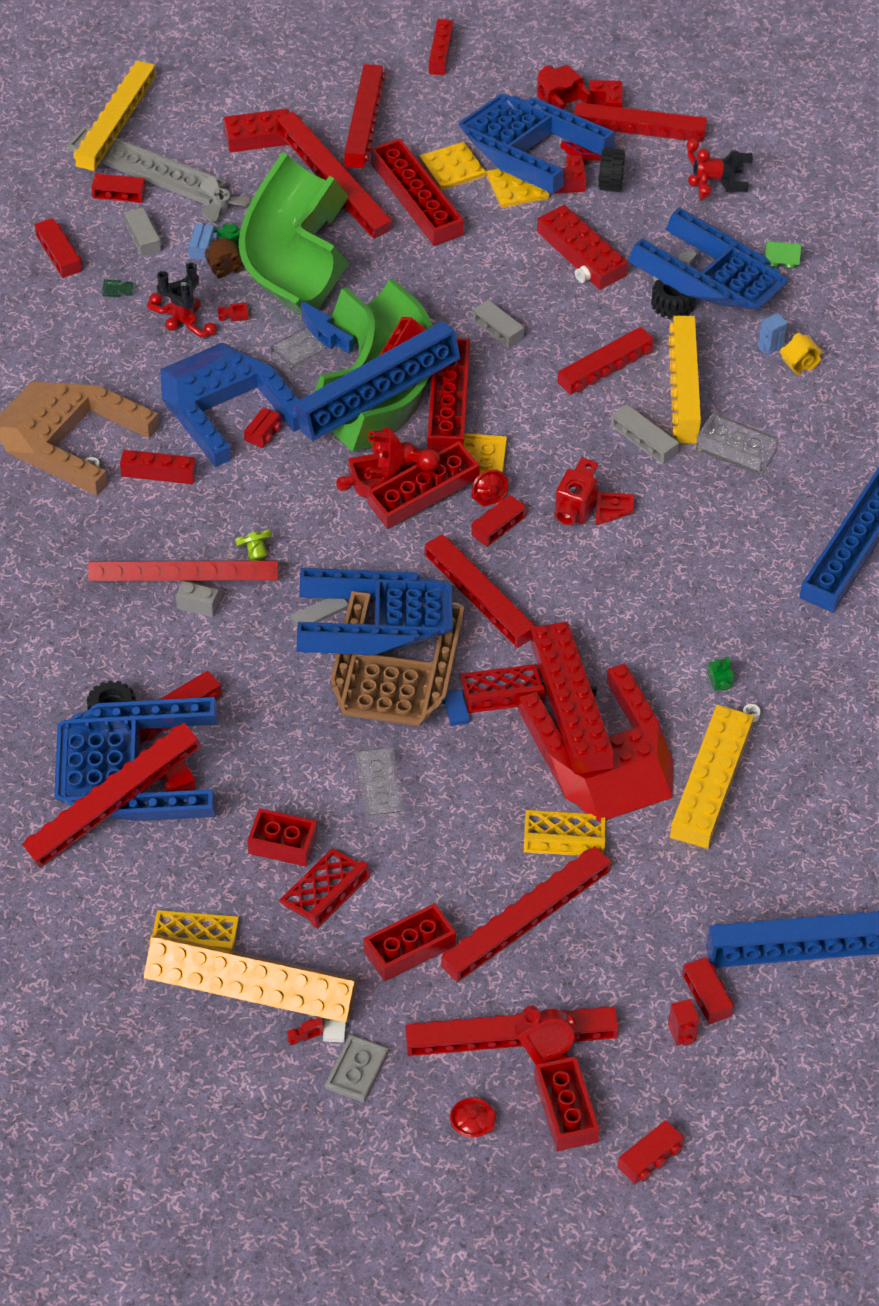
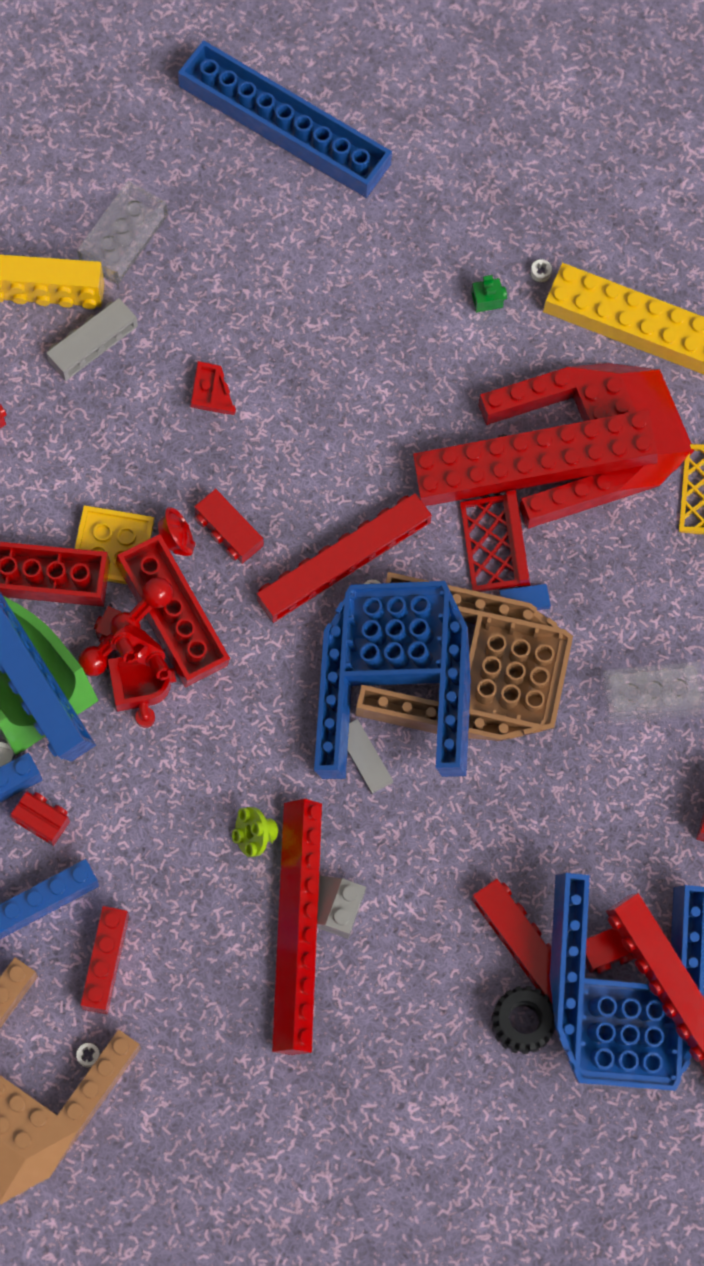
camera: 90 degrees left, 20 degrees up
red piece [554,457,599,526] -> none

